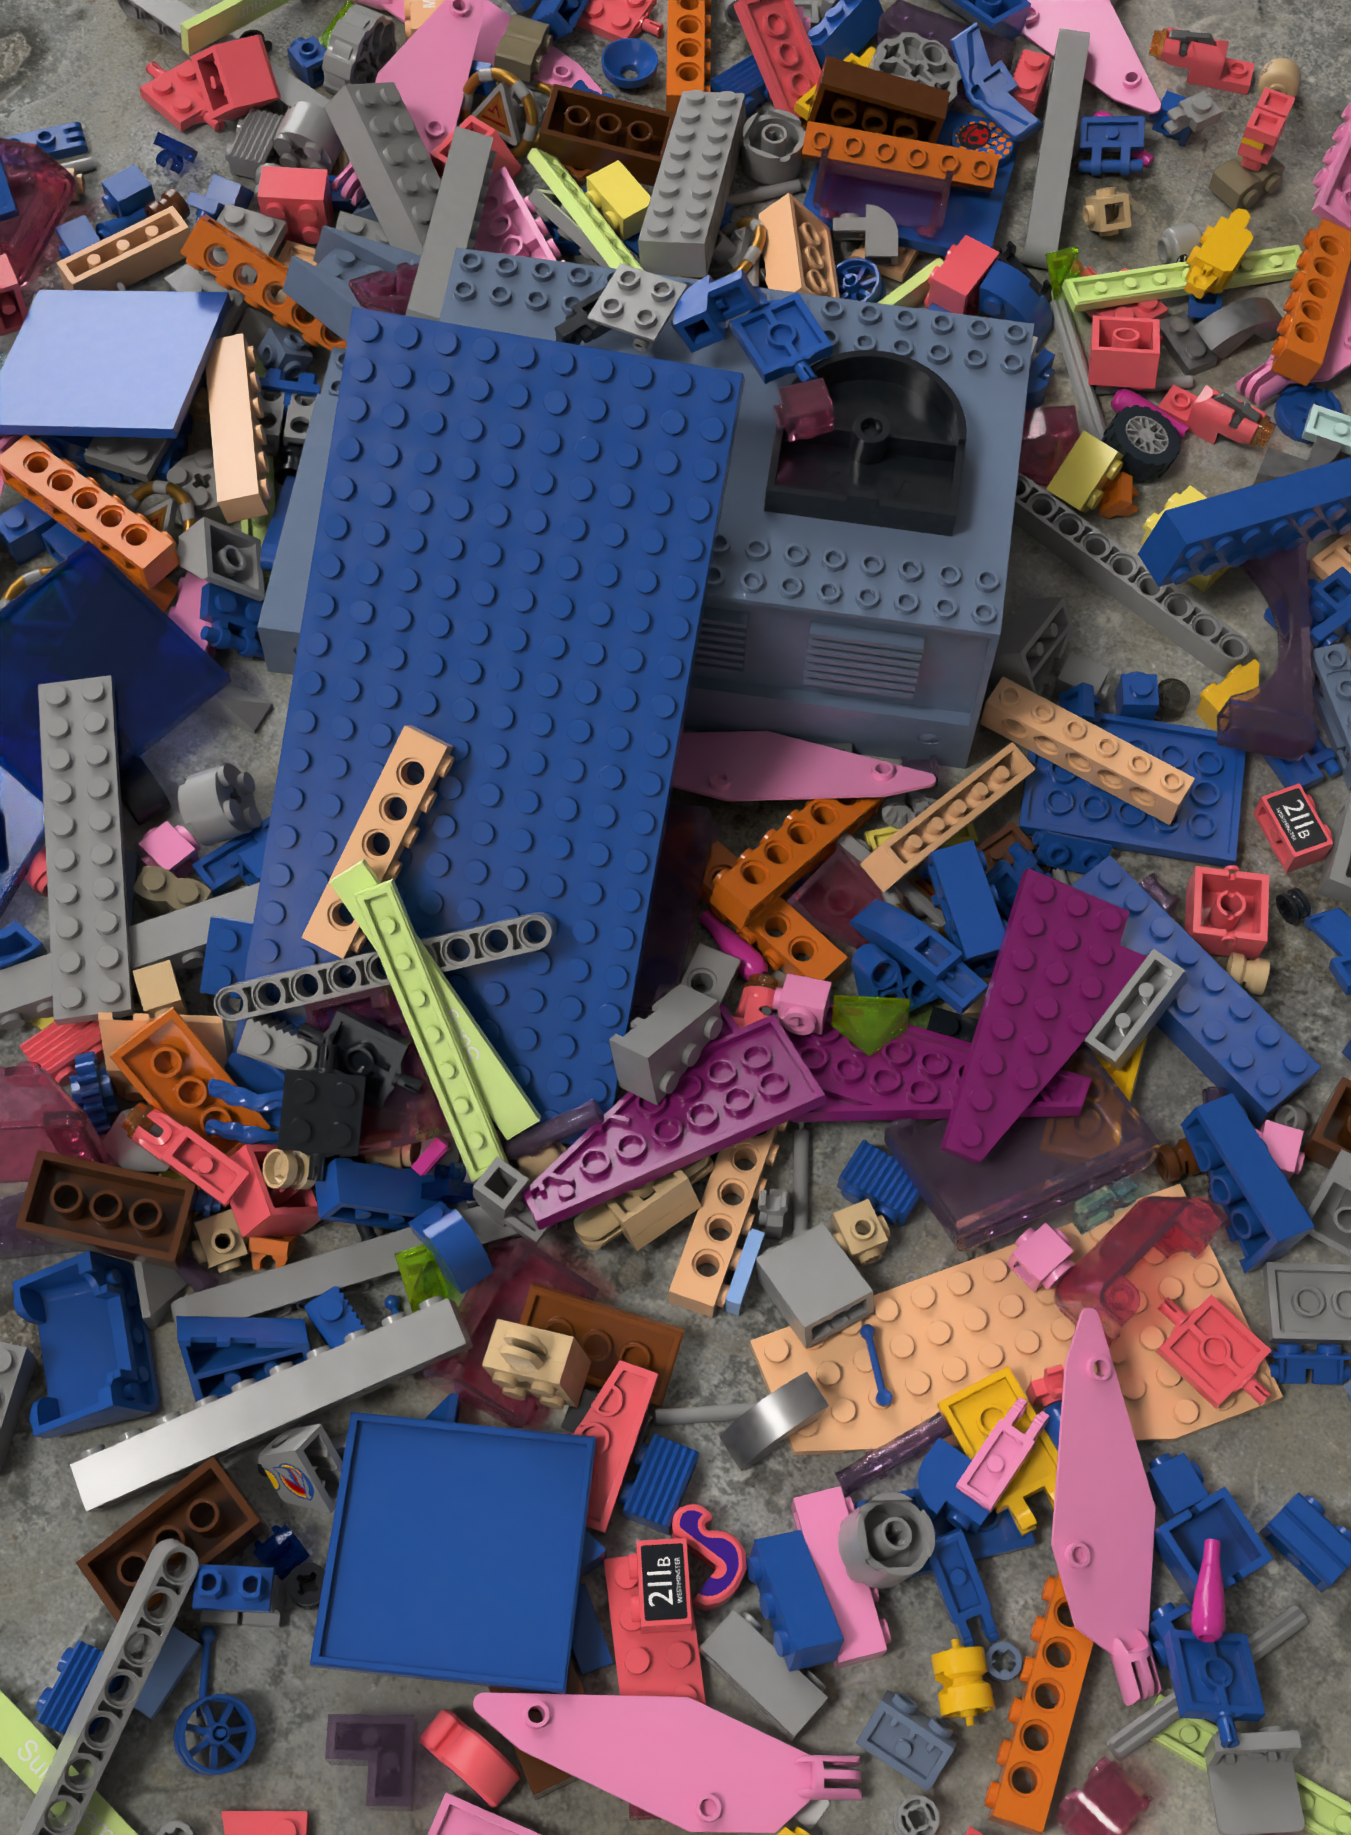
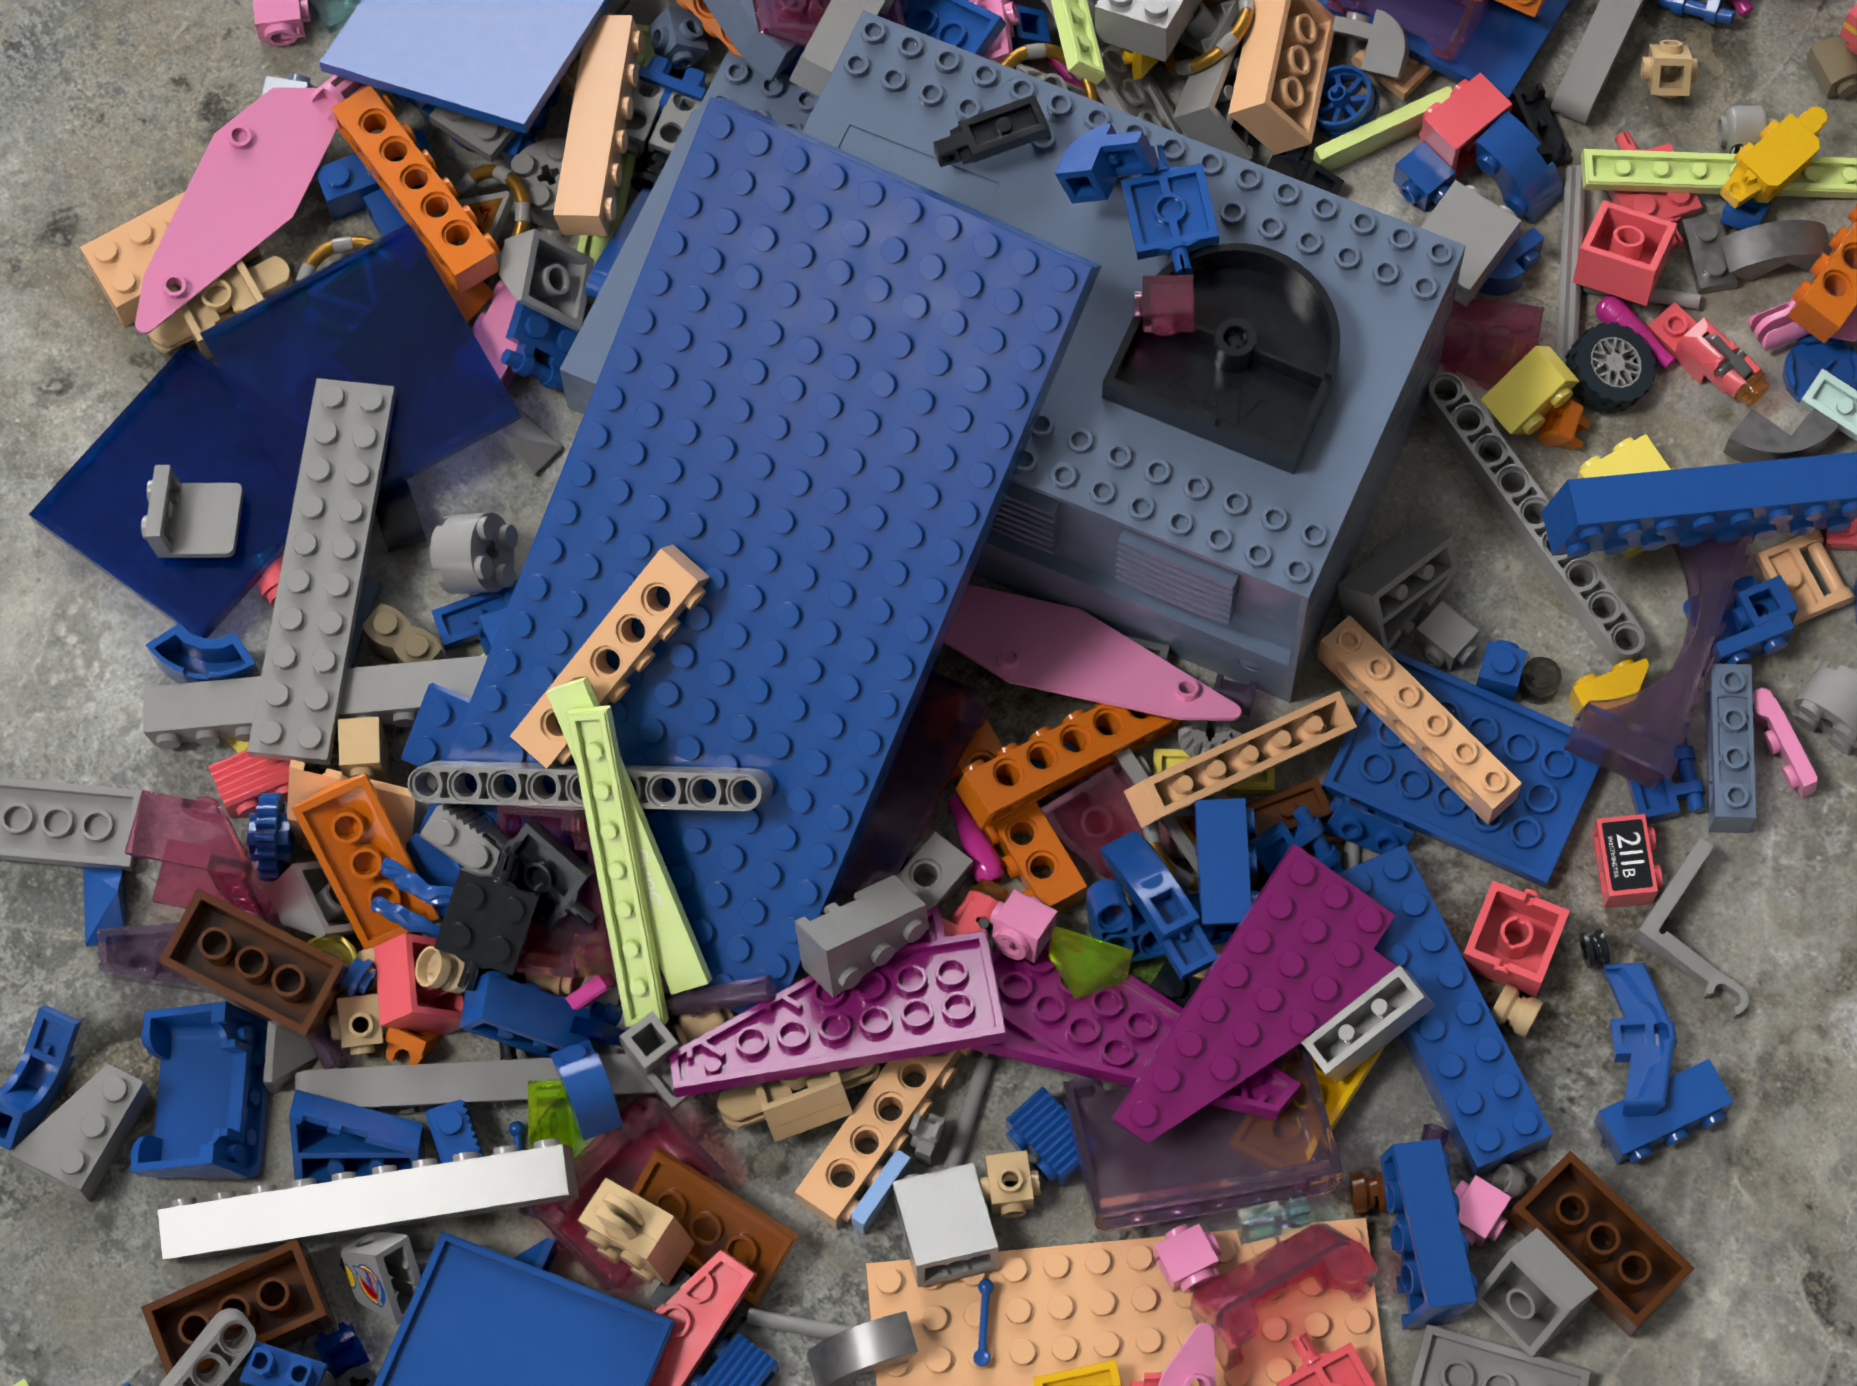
camera: 20 degrees right, 5 degrees up
coral plate [122,1102,250,1207] -> none
bright pink brick [138,821,201,879] -> none
light grey hinge [587,263,688,352] -> none
clear neon green slope [1045,246,1084,300] -> none
blue tile [1059,682,1101,724] -> none
clear purple bush [1139,873,1181,914] -> none

